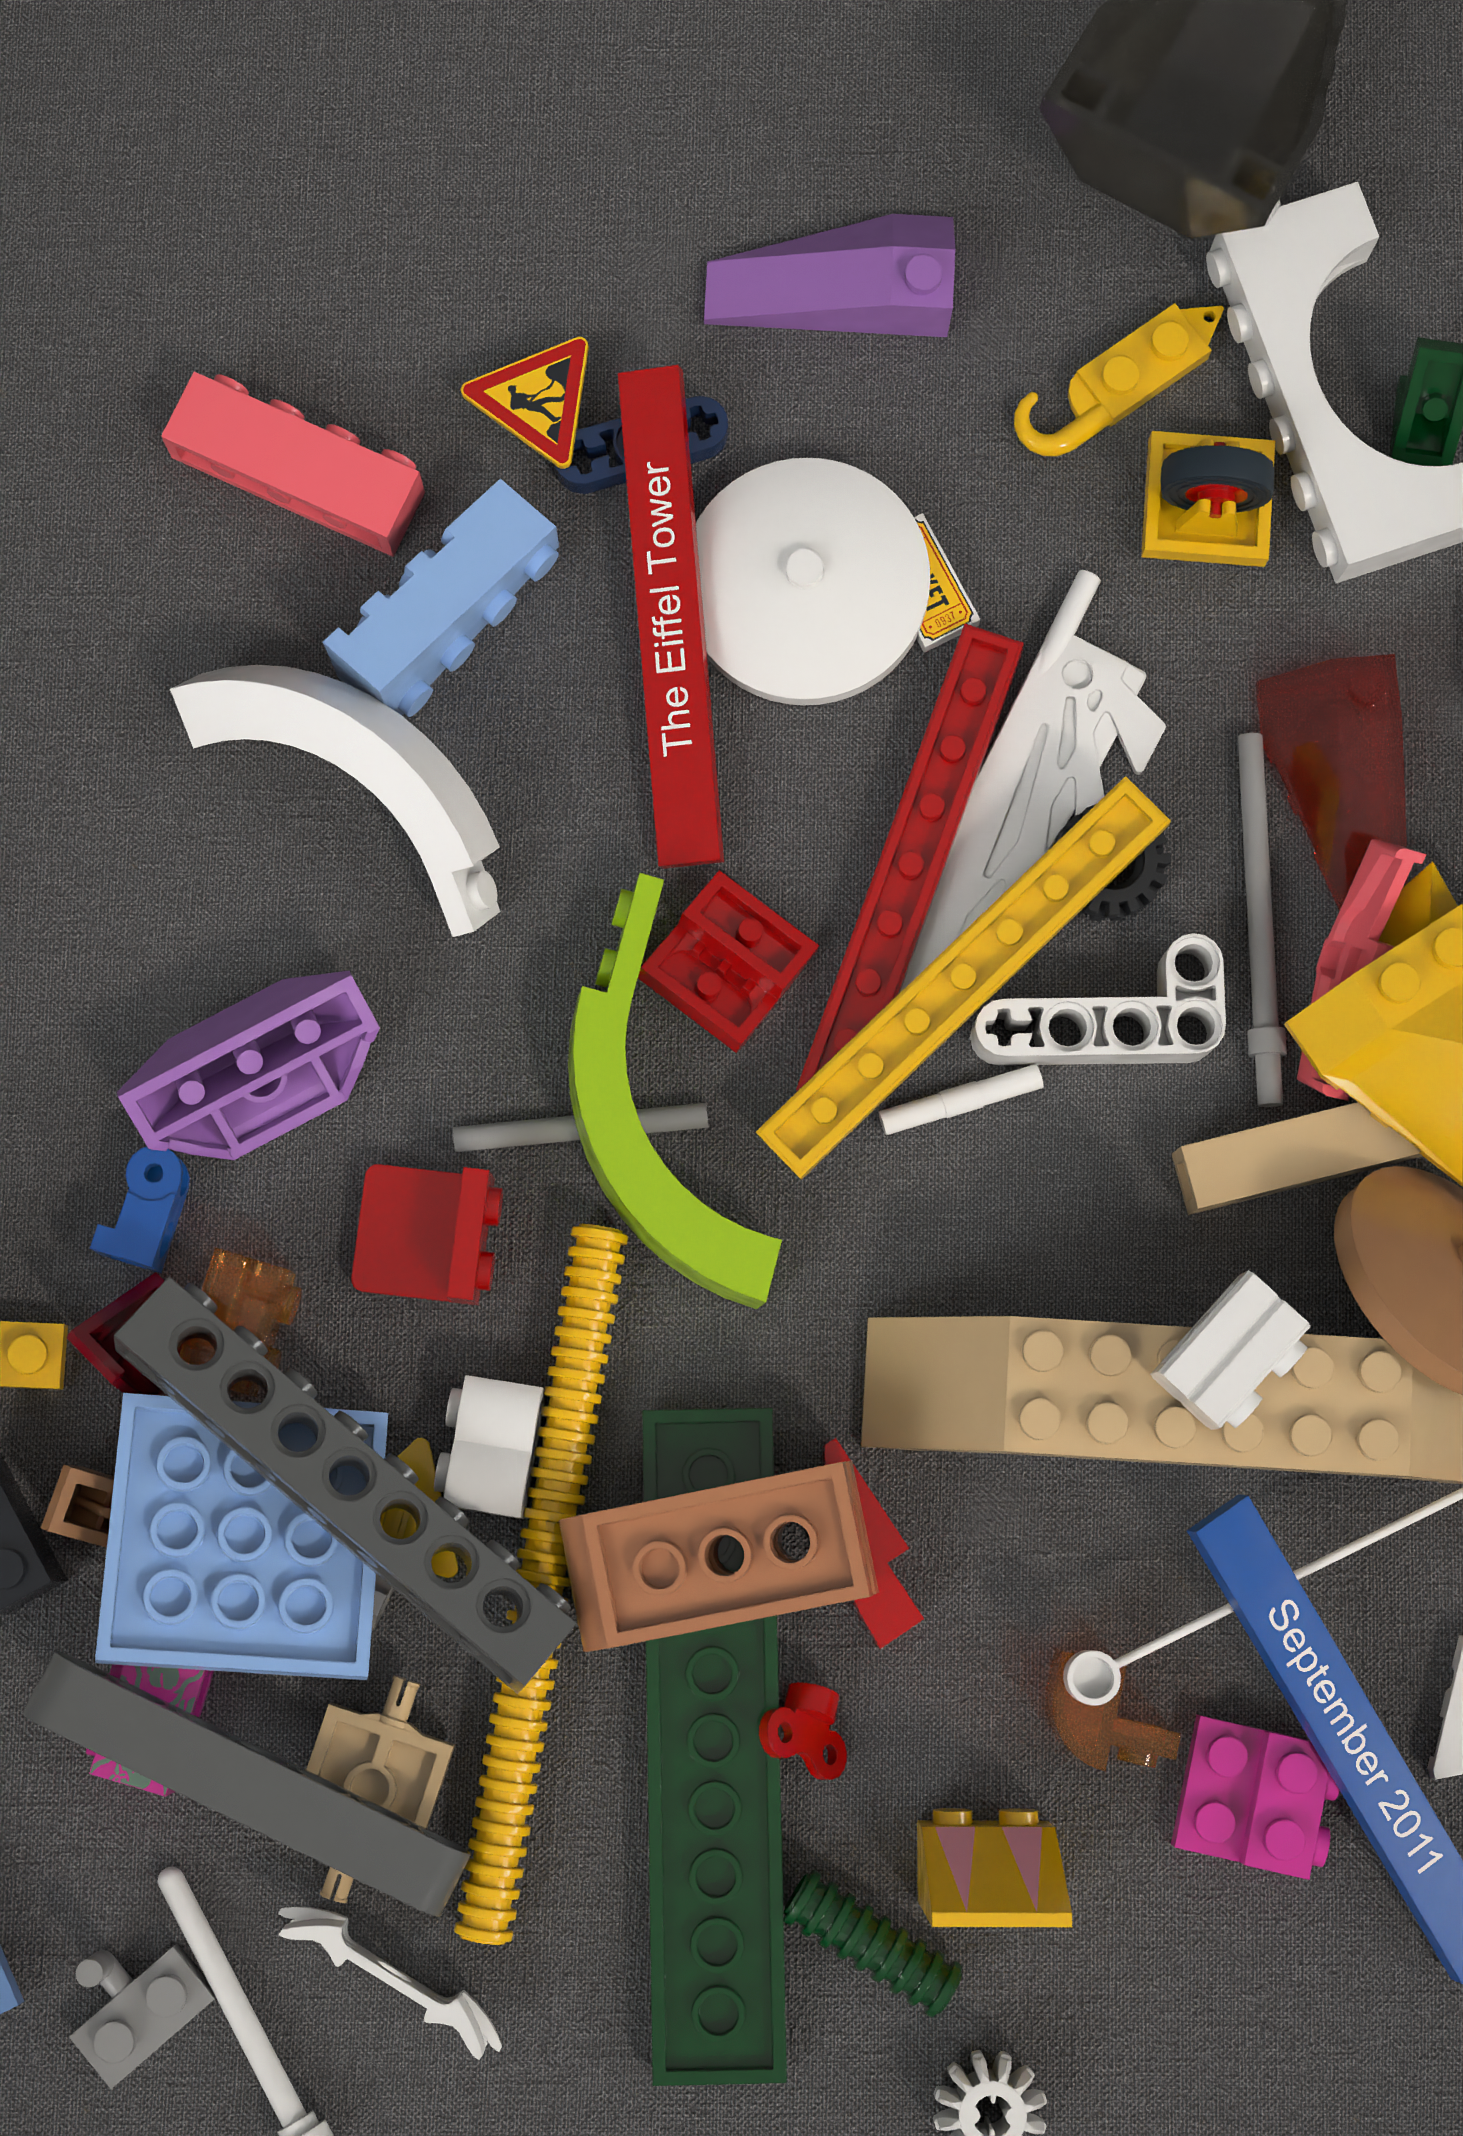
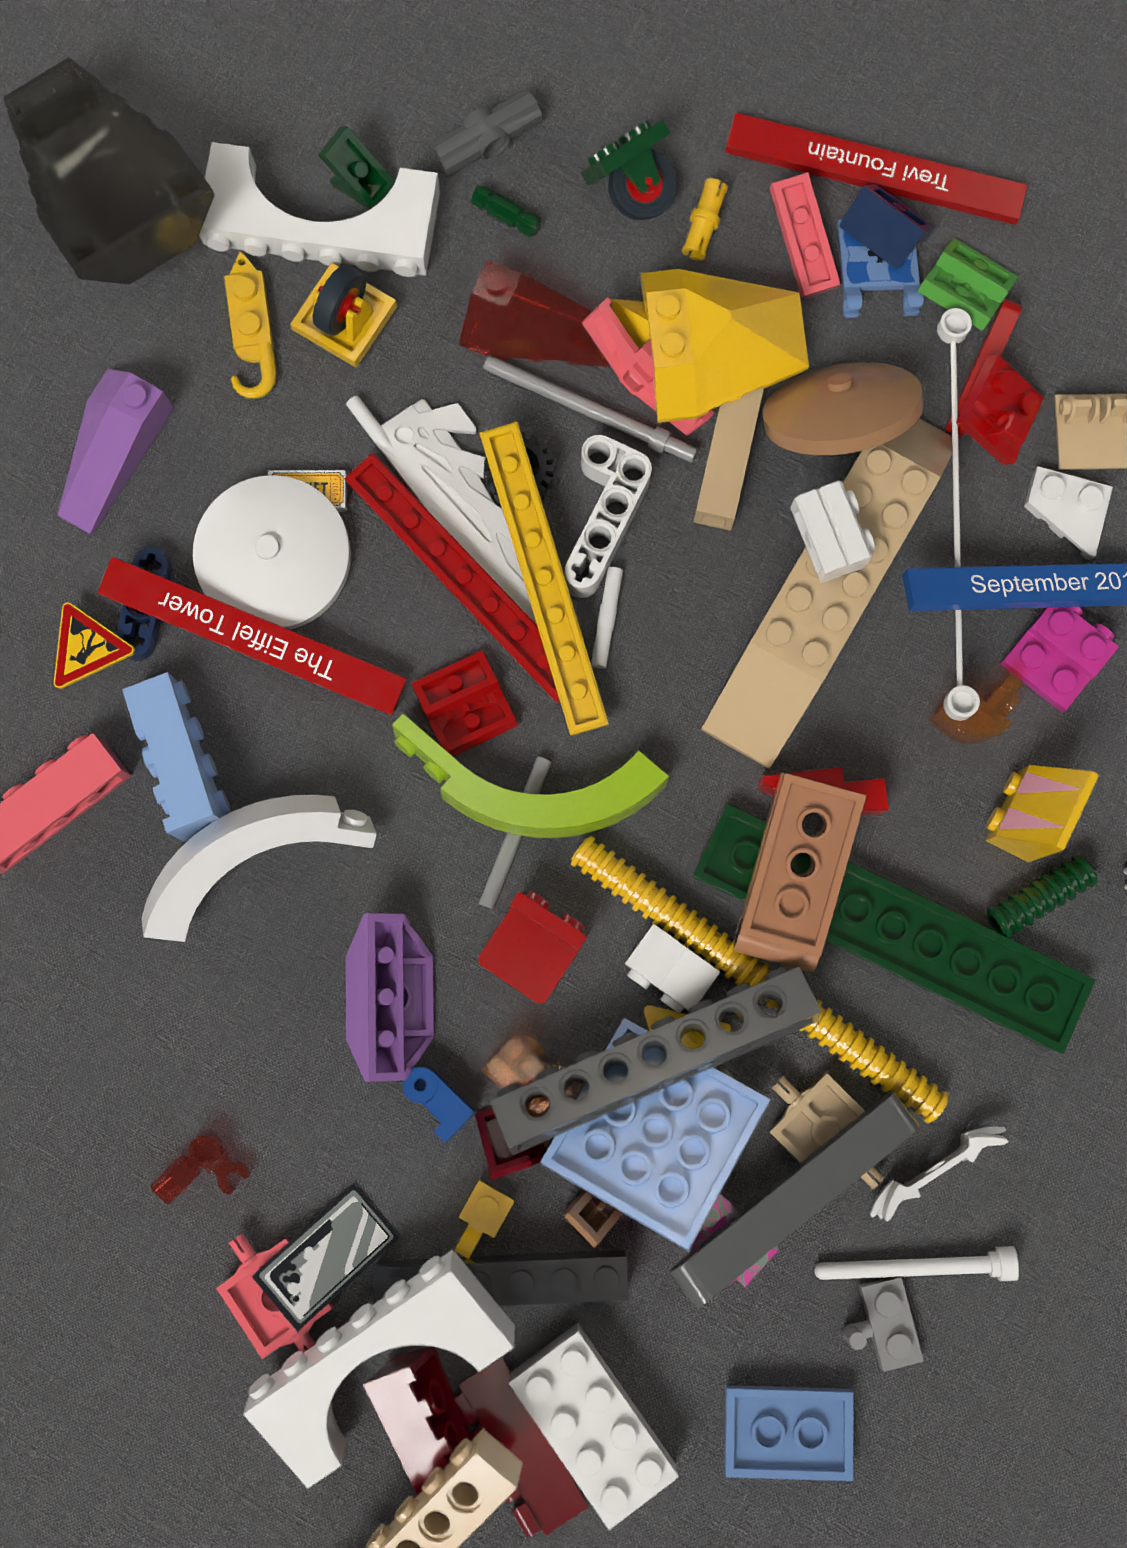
camera: 60 degrees left, 0 degrees up
red piece [759,1682,847,1780] -> none

